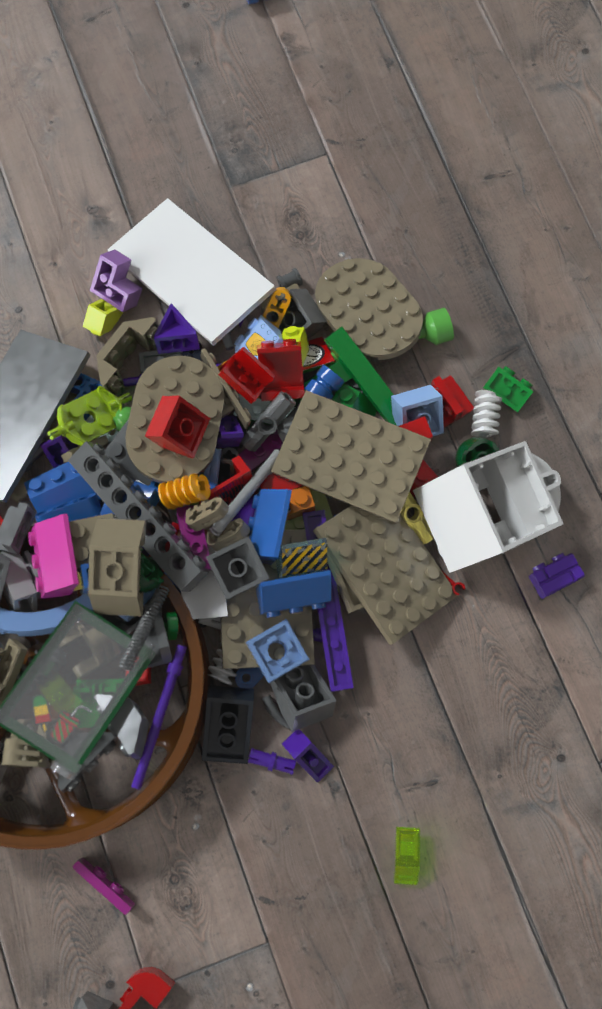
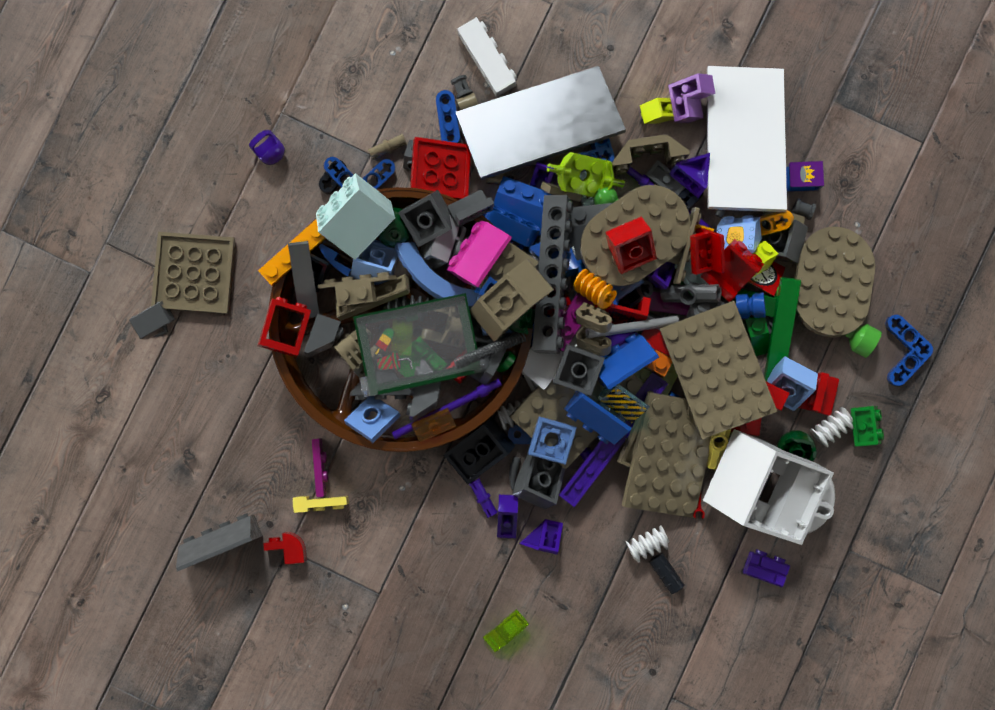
camera: 45 degrees right, 10 degrees up
none -> light yellow plate [293,496,349,513]
none -> medium blue piece [344,396,400,443]
none -> clear orange plate [411,408,456,442]
none -> dark purple slope [519,519,563,555]
none -> white piece [626,525,669,563]
none -> black axle [649,553,685,594]
none -> dark purple piece [786,161,824,192]
none -> blue beam [885,315,933,386]

